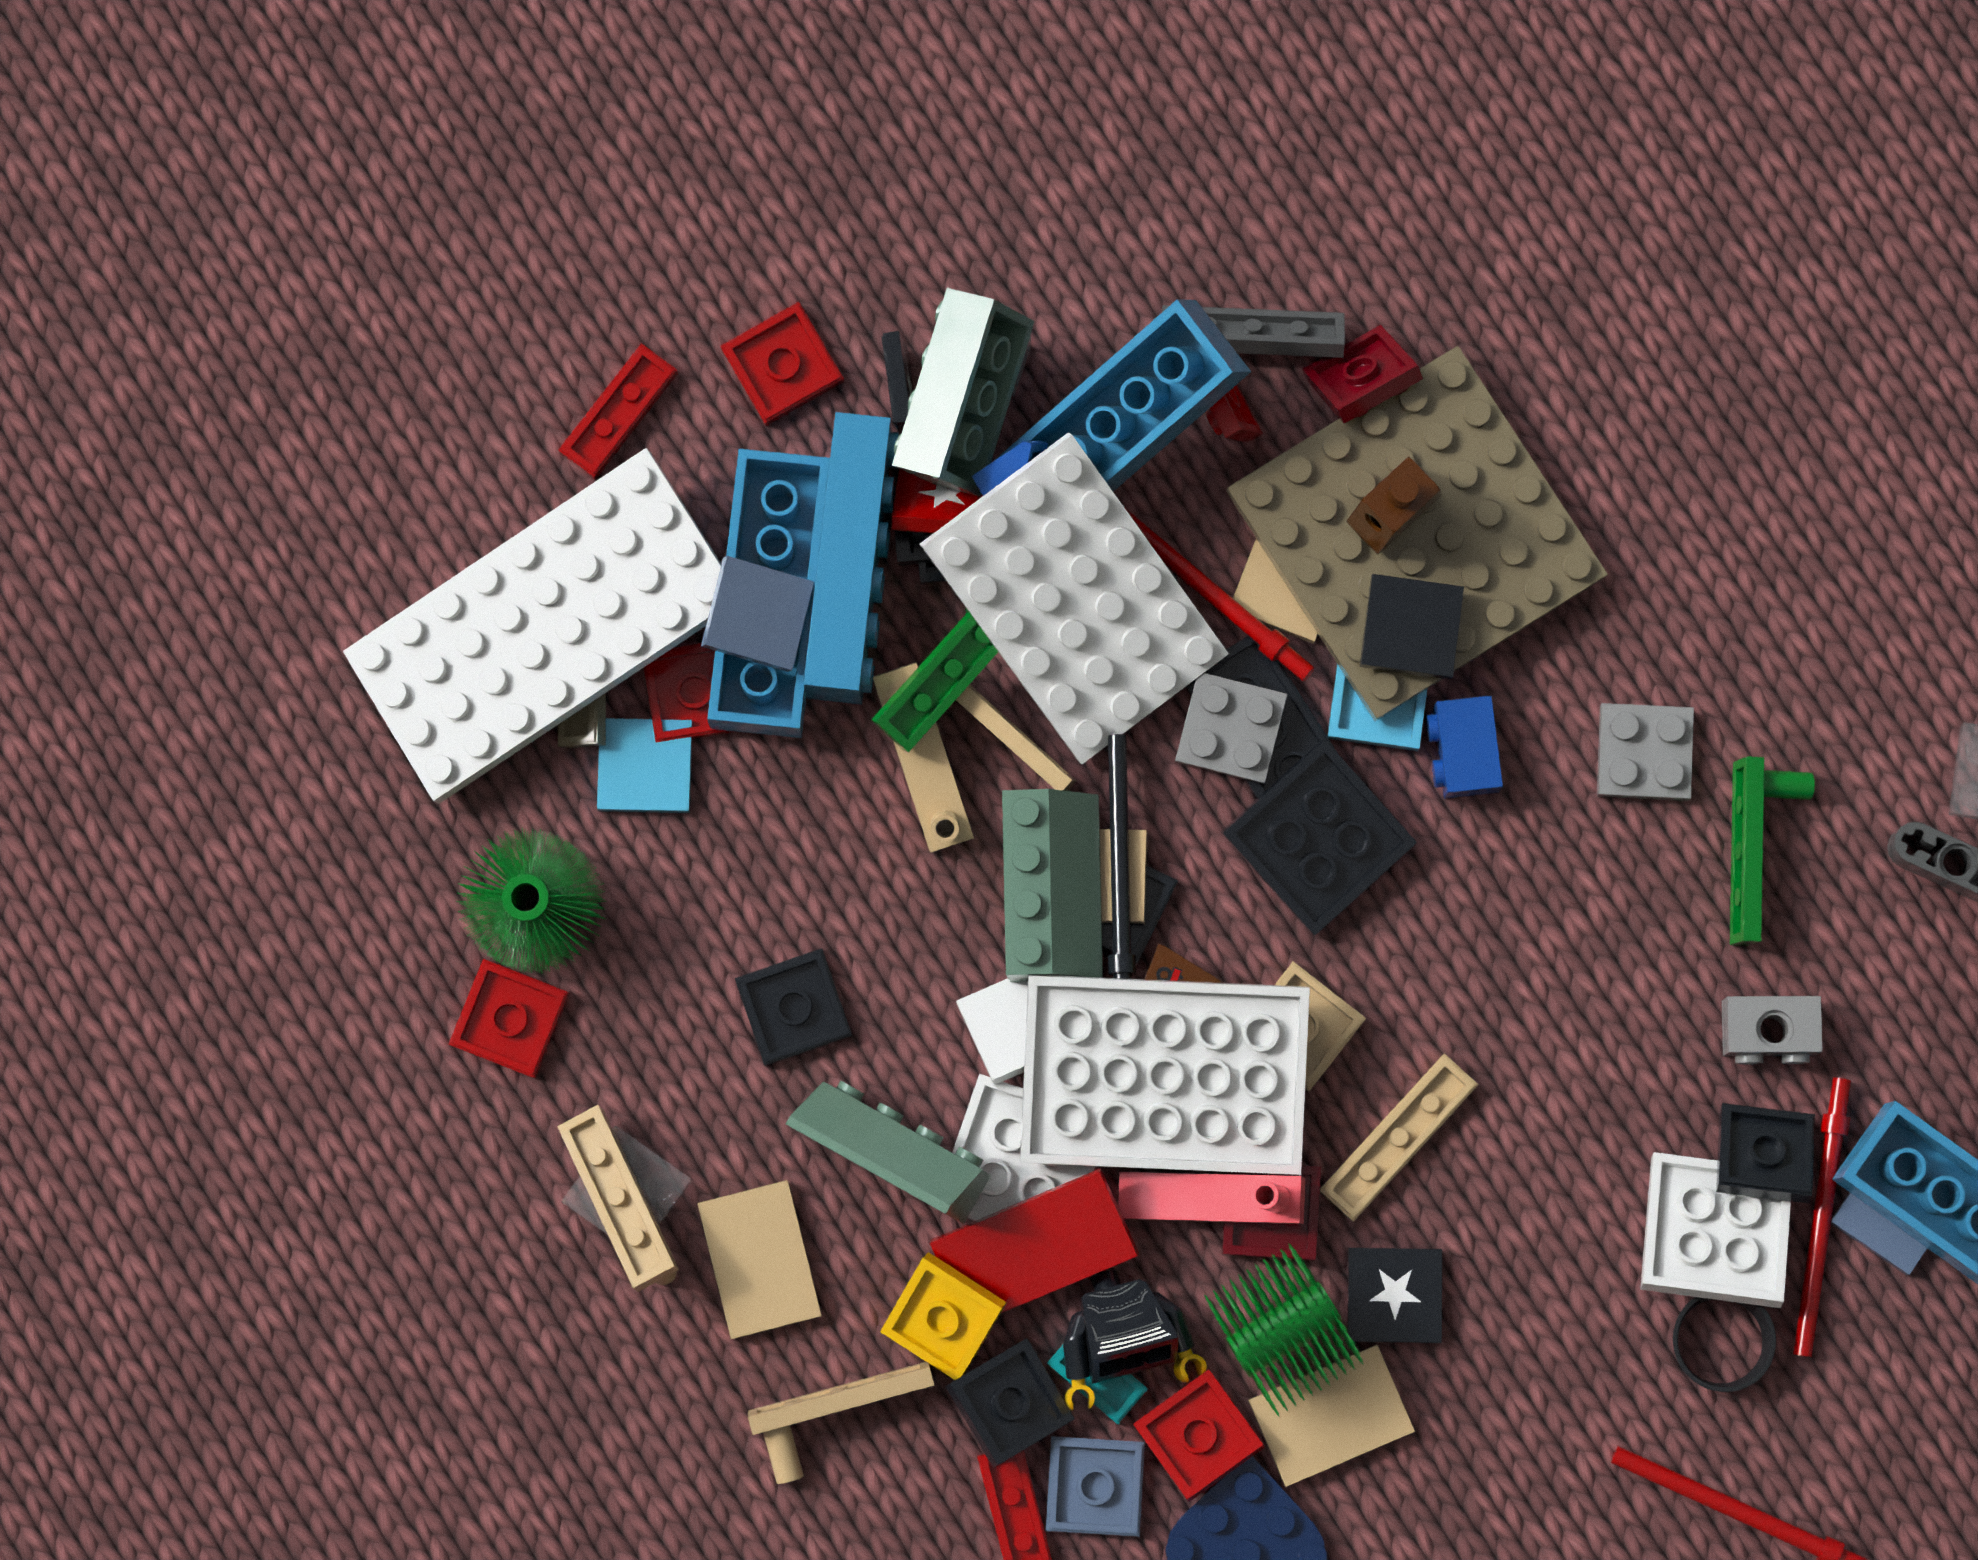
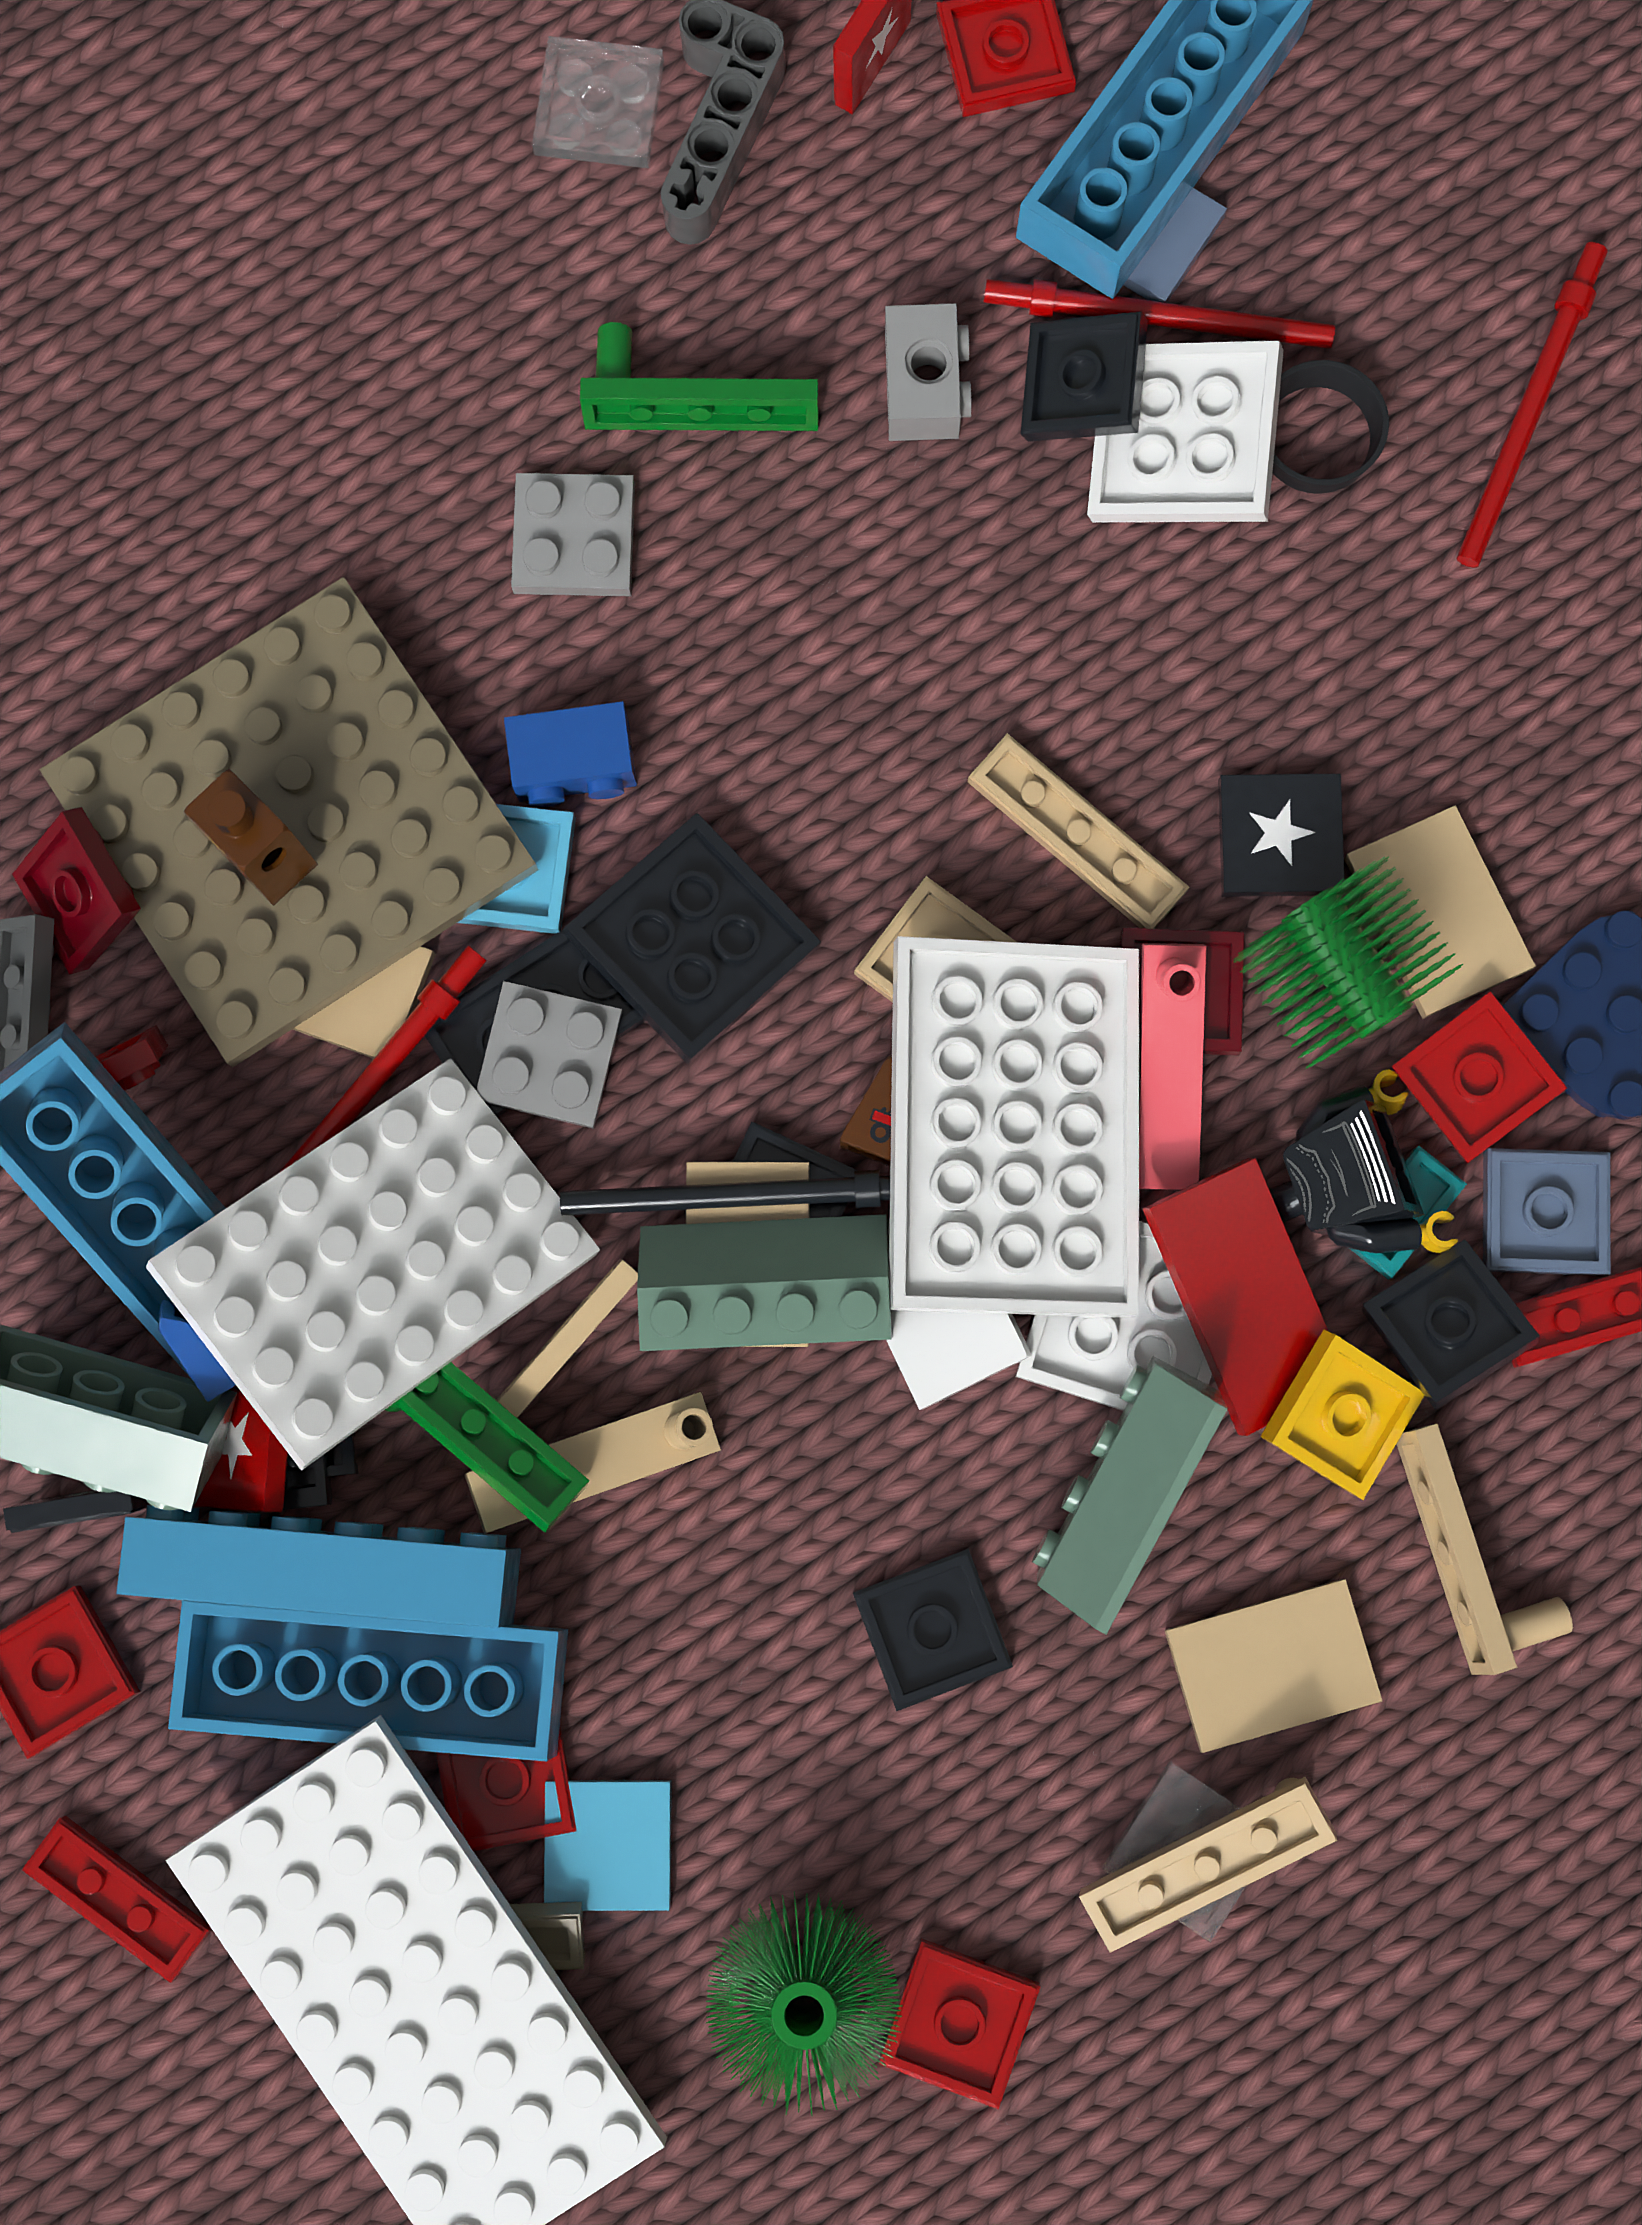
camera: 90 degrees left, 0 degrees up
sand blue tile [701,556,814,672] -> none
black tile [1359,574,1464,680] -> none

